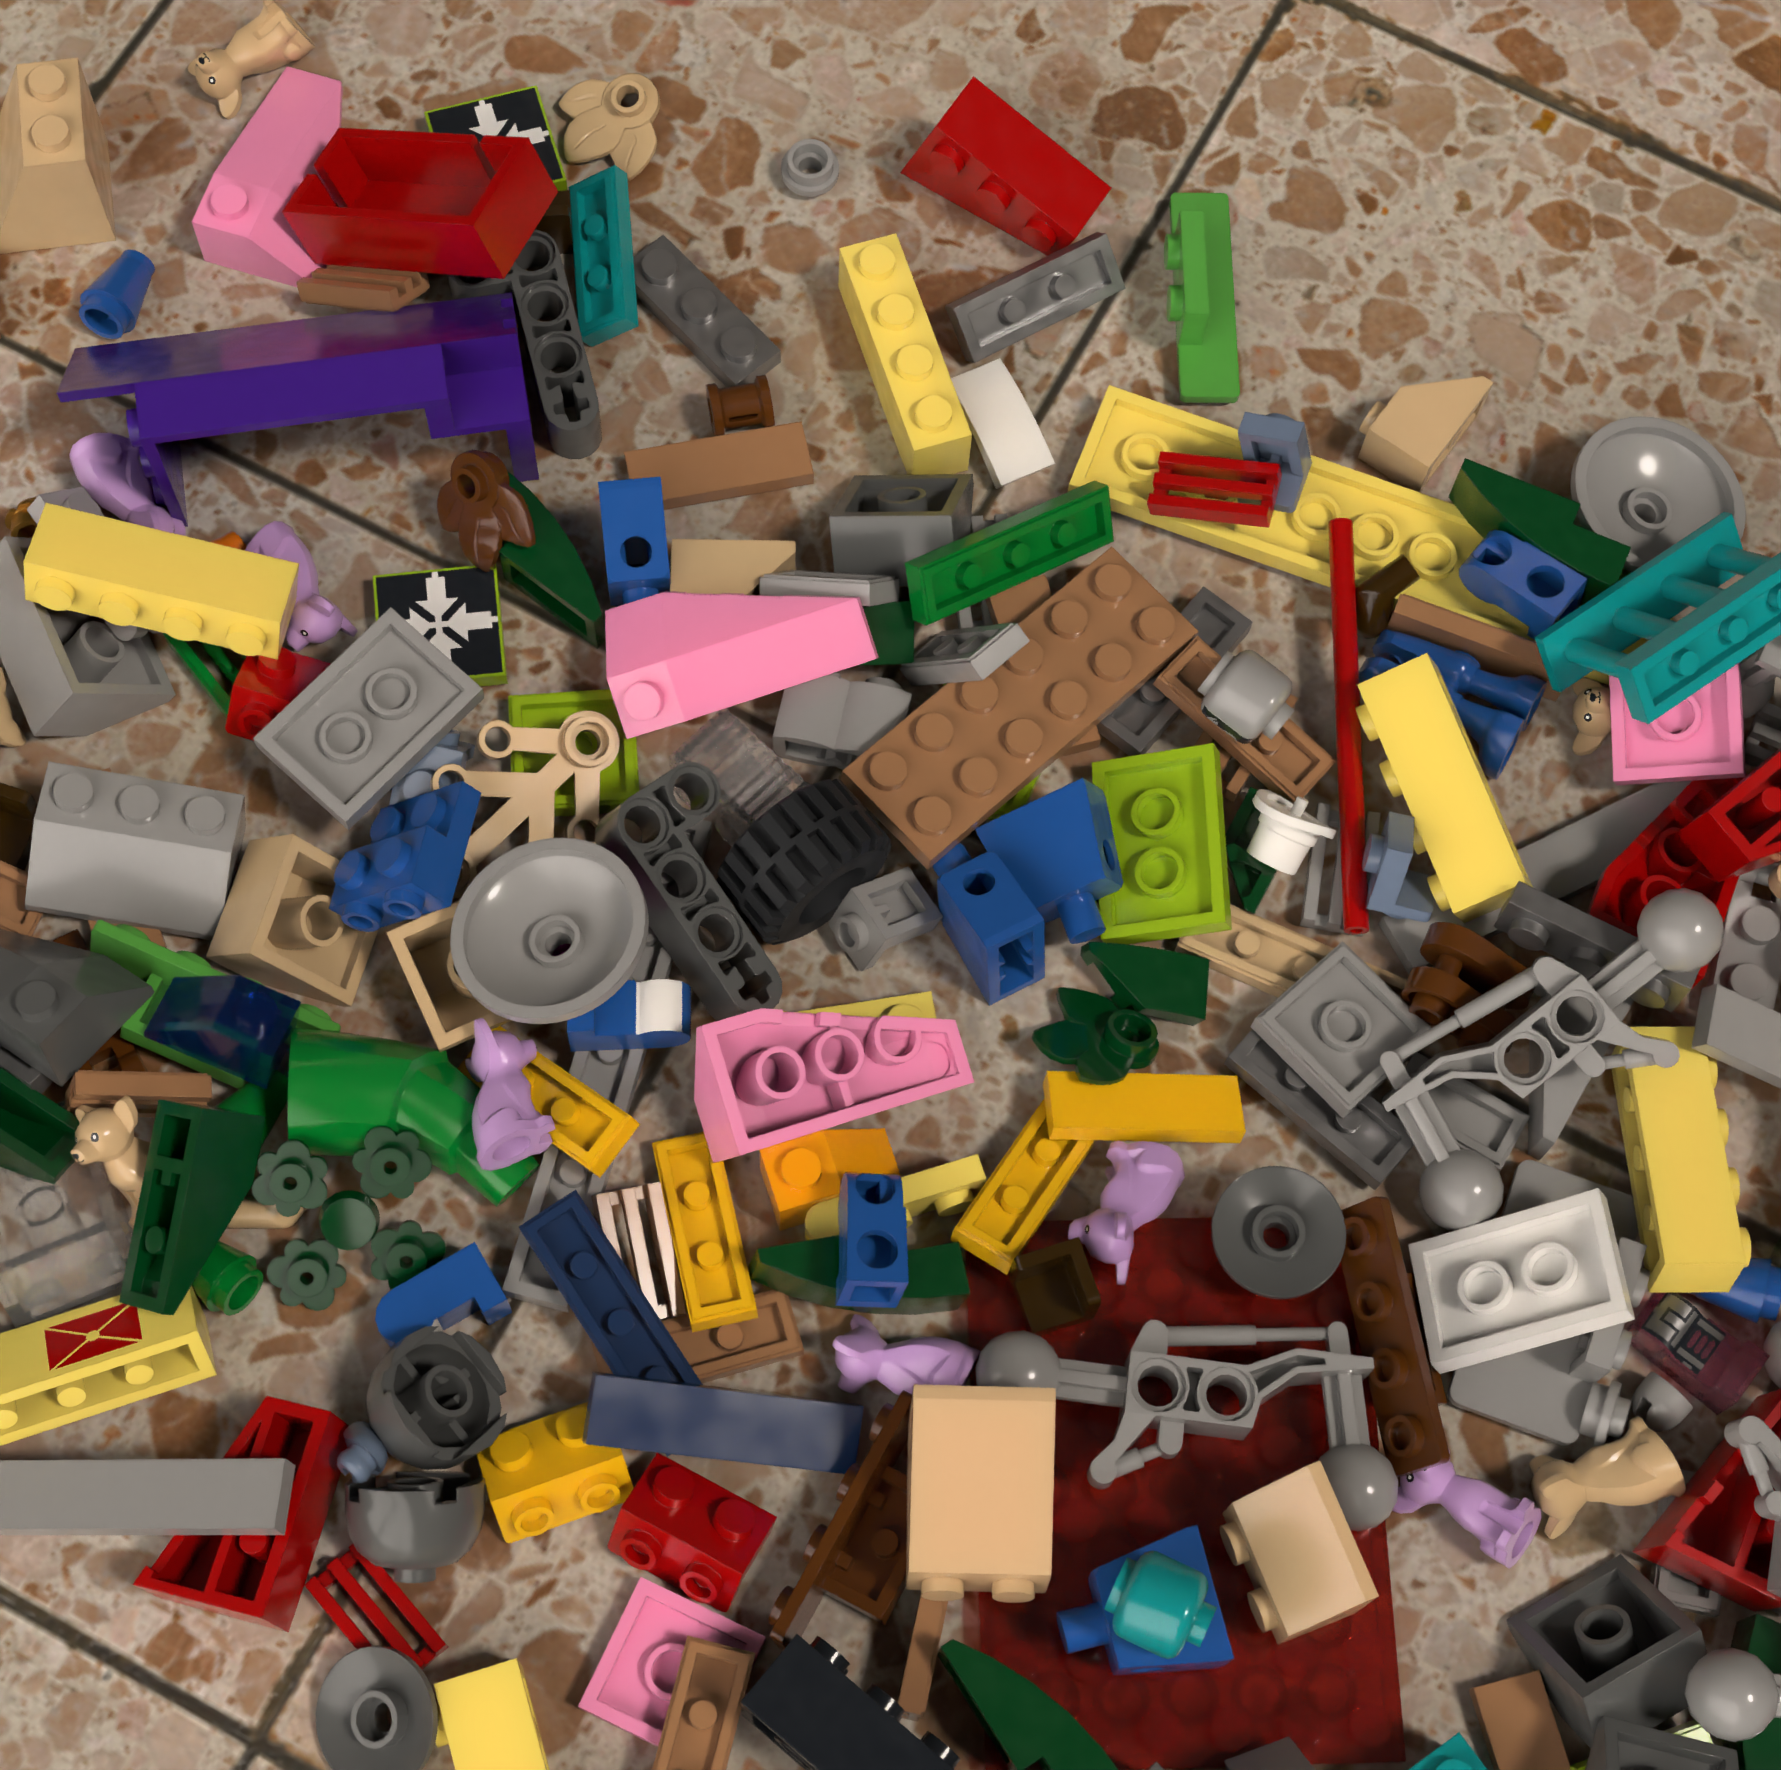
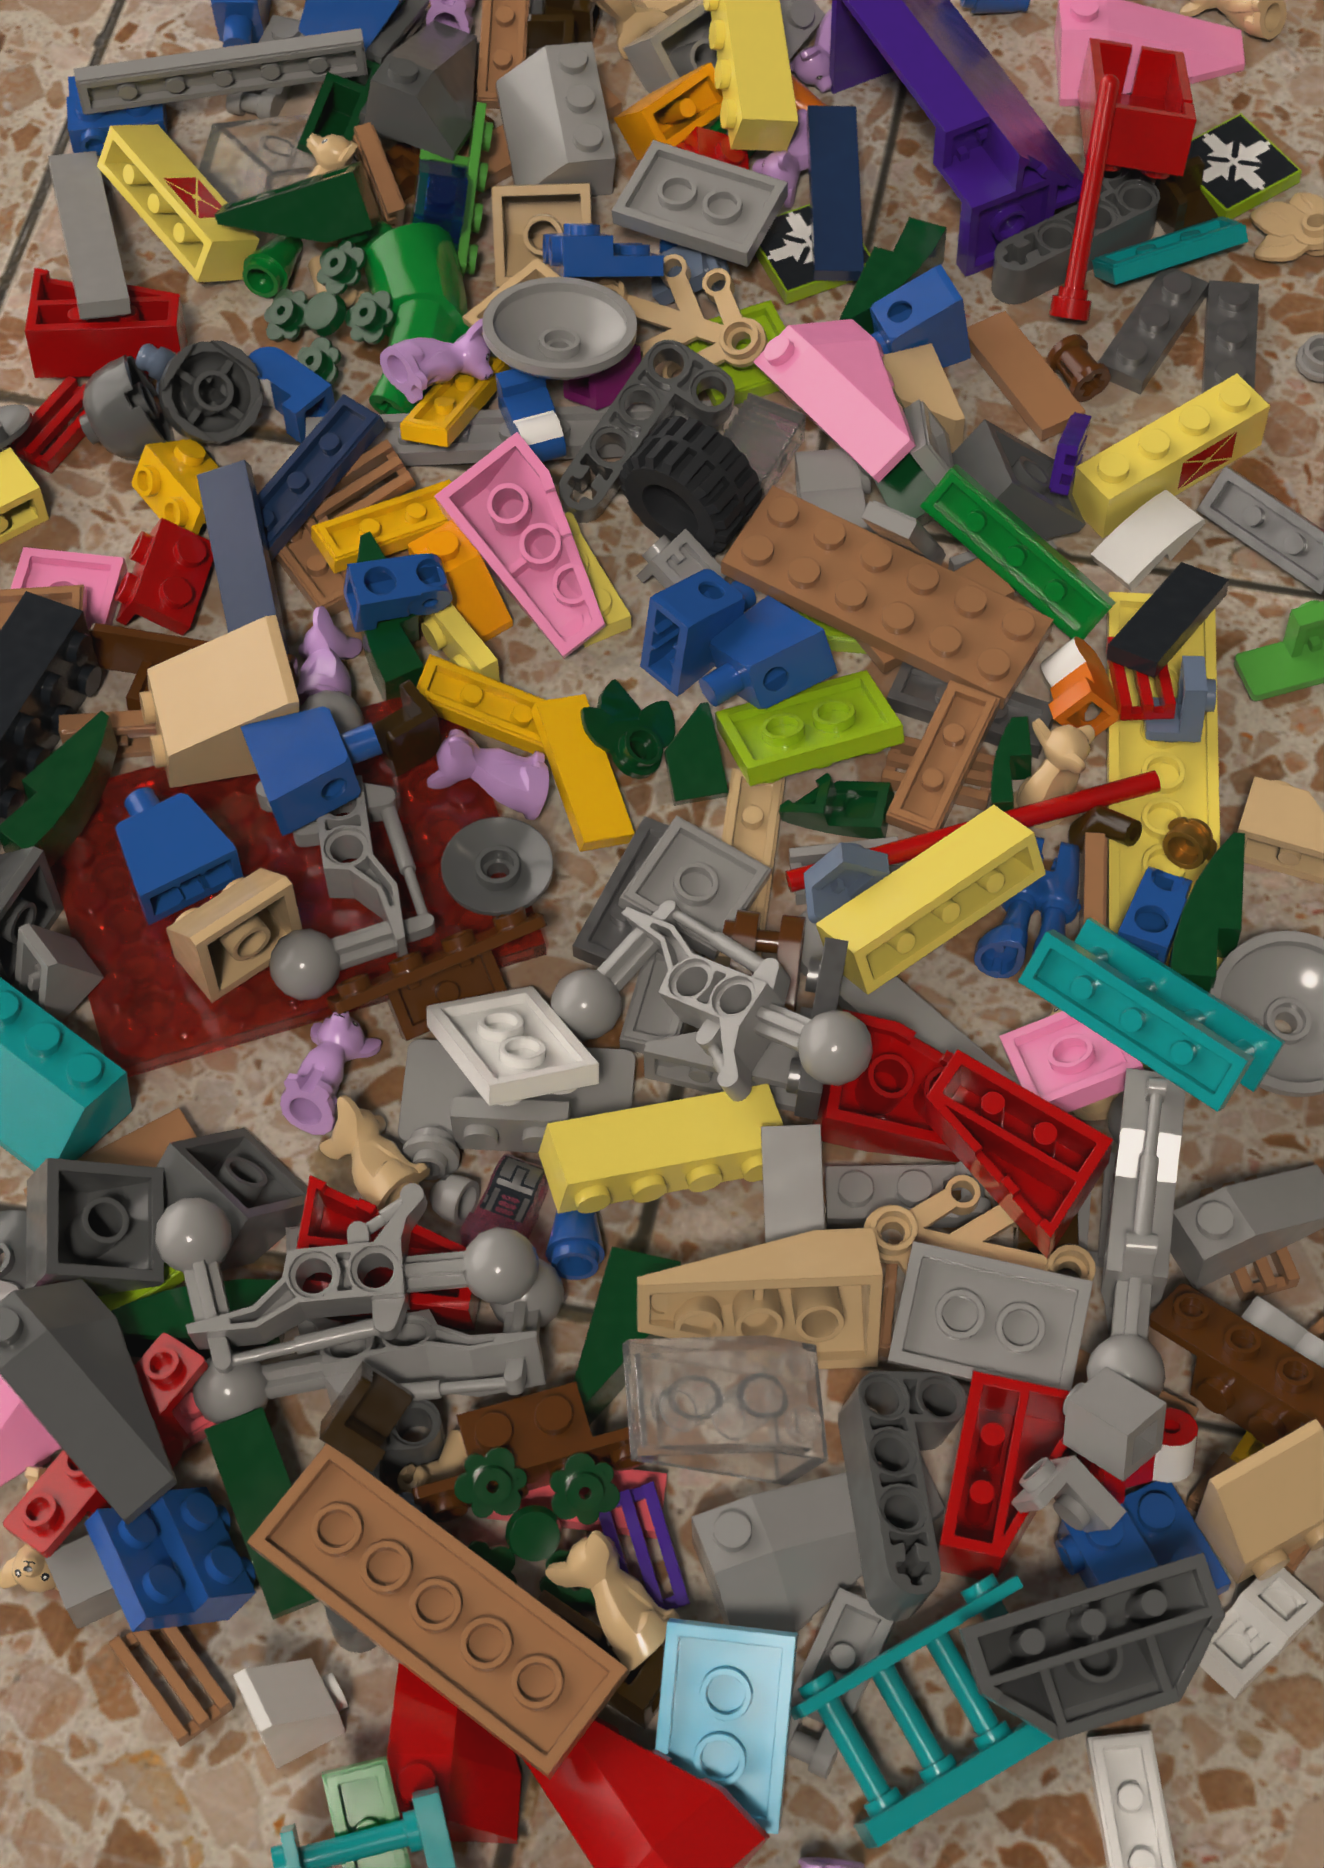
camera: 80 degrees right, 10 degrees down
medium nougat tile [296,265,430,312] -> none
reddish brown plate [437,450,536,573] -> none
teal head [1104,1551,1217,1659] -> none
light grey head [1197,650,1295,744] -> none
white piece [1246,789,1337,875] -> none
none -> blue torso [241,706,383,836]
none -> light orange slope [614,62,723,160]
none -> dark blue tile [806,105,864,281]
none -> dark green slope [991,716,1032,811]
none -> tan animal [1013,718,1095,829]
none -> orange leg [1041,637,1119,737]
none -> red piece [1049,74,1120,321]
none -> dark purple tile [1049,412,1092,496]
none -> black tile [1106,562,1229,678]
none -> pearl gold plate [1163,817,1217,869]
none -> flat silver plate [1202,280,1259,393]

